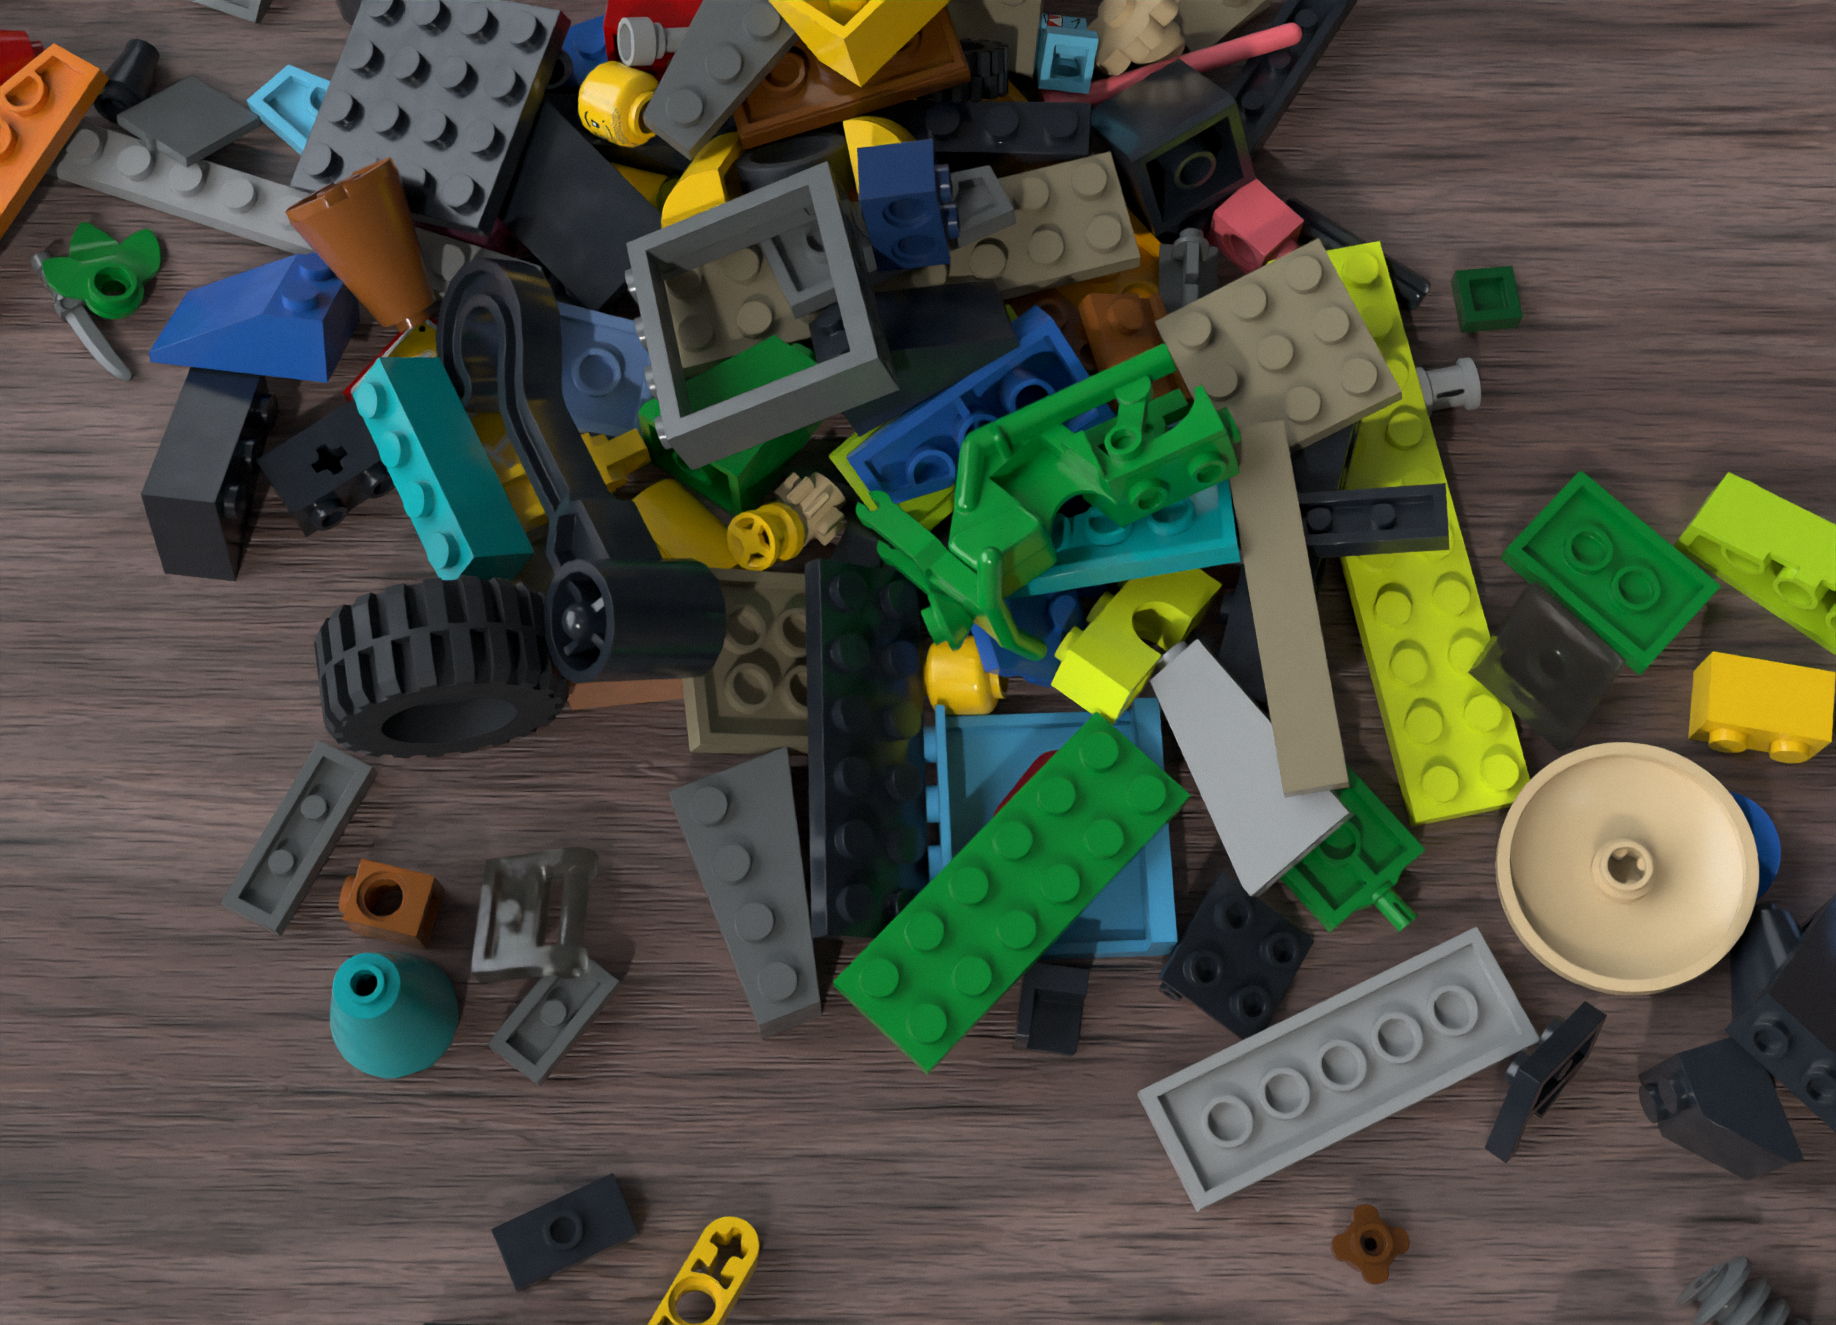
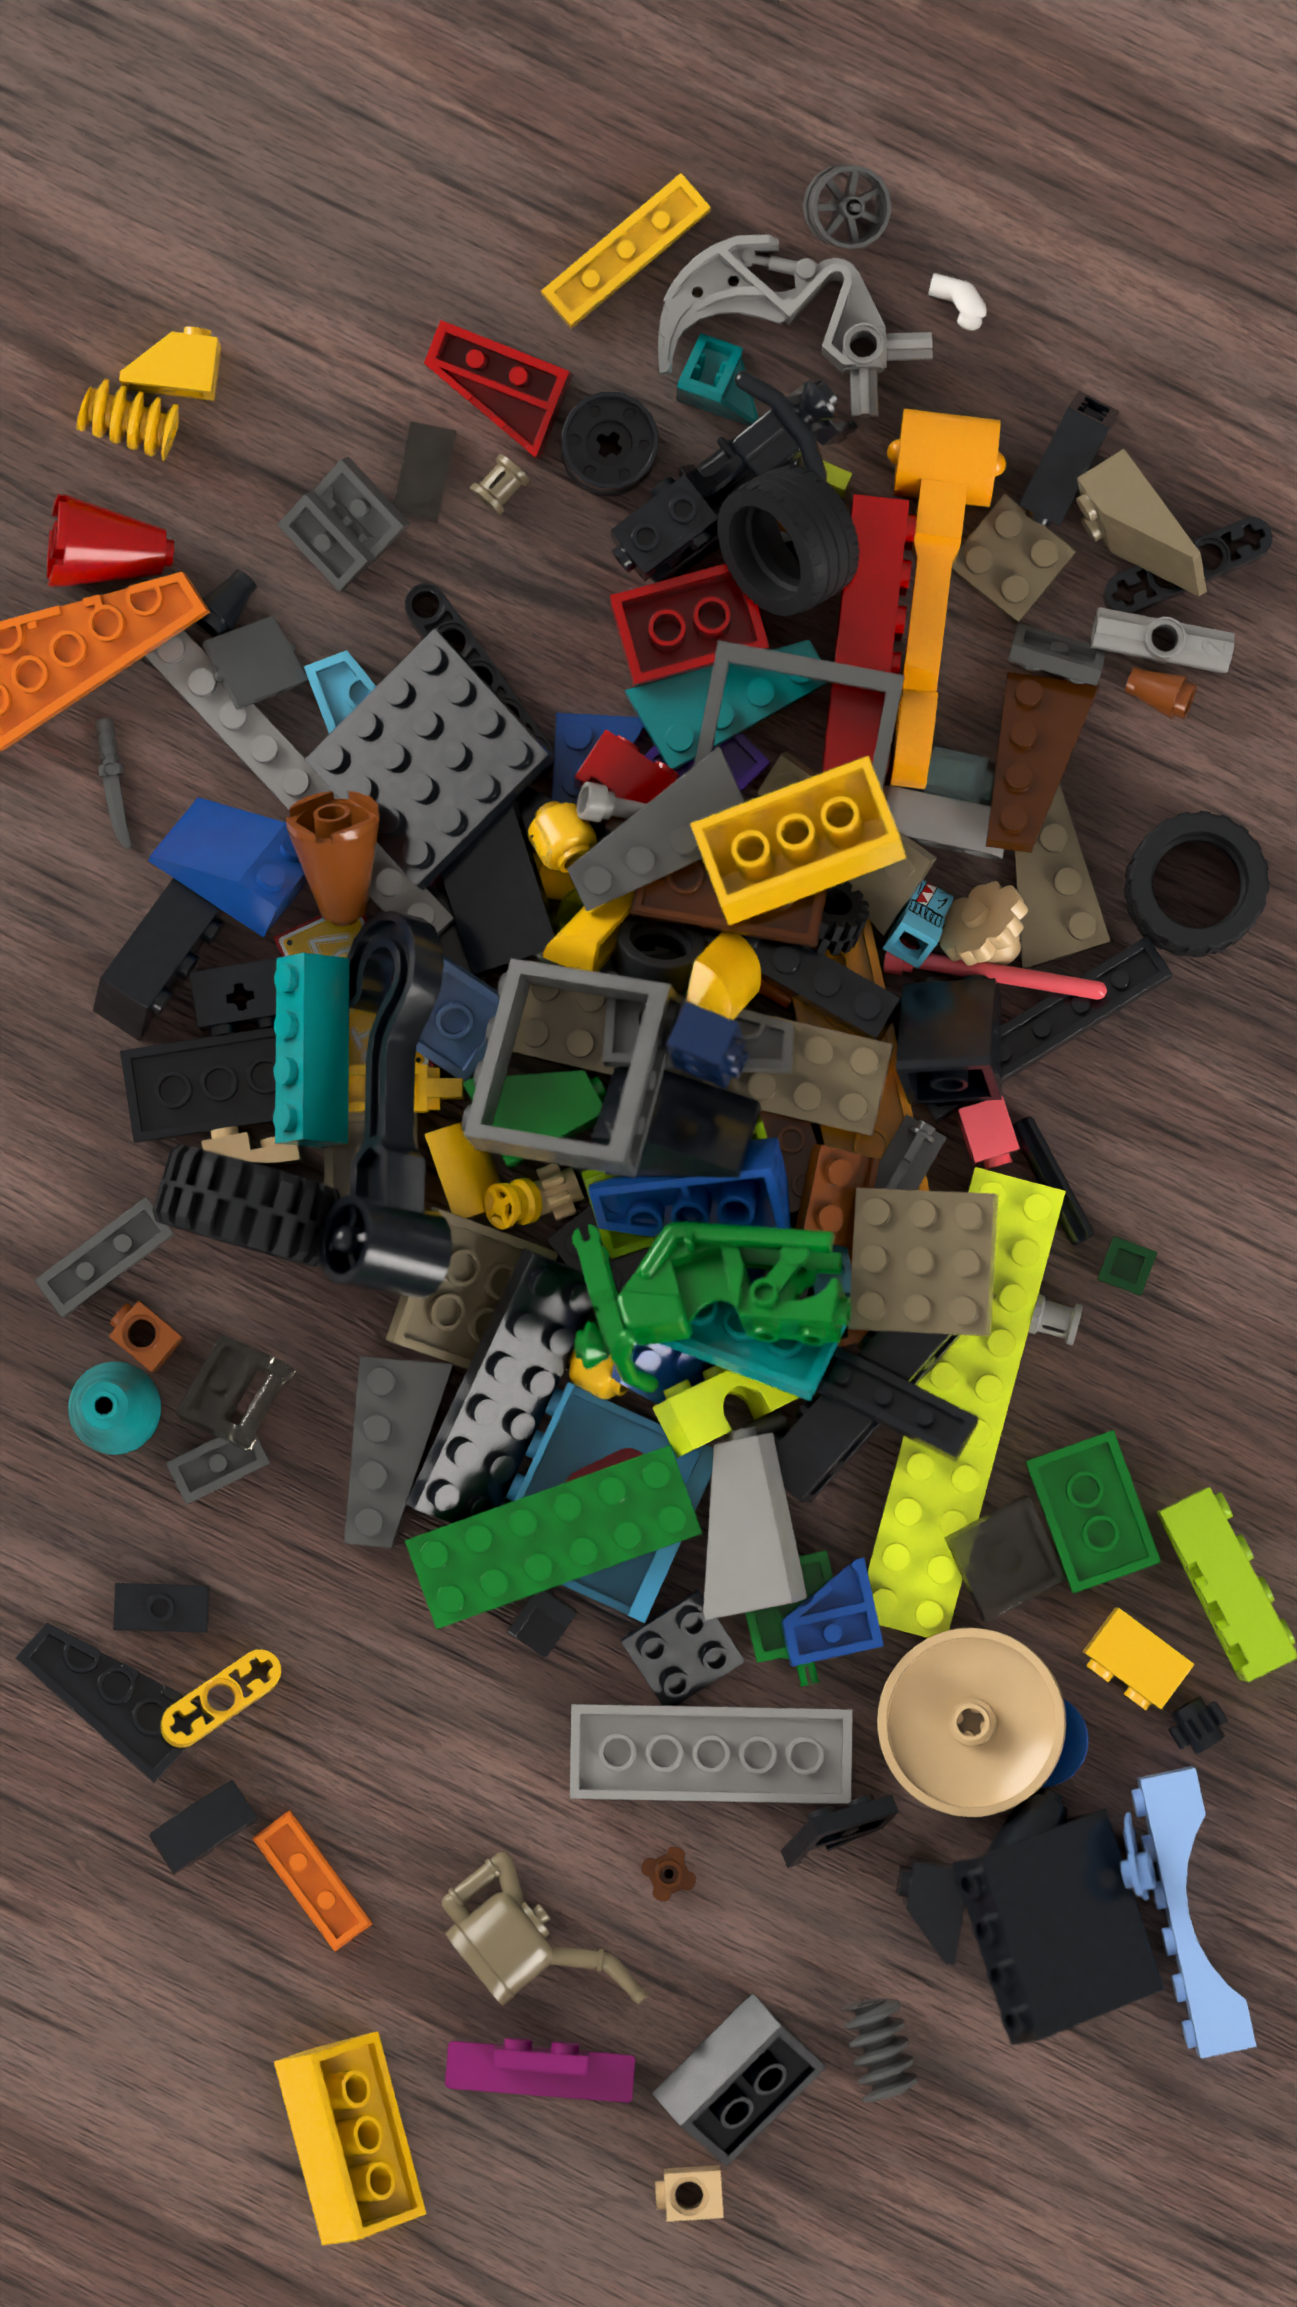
camera: 30 degrees right, 15 degrees up
green plate [41,221,161,319] -> none
dark tan tile [1229,419,1350,798] -> none
none -> black plate [120,1027,276,1144]
none -> blue wing [780,1558,884,1666]

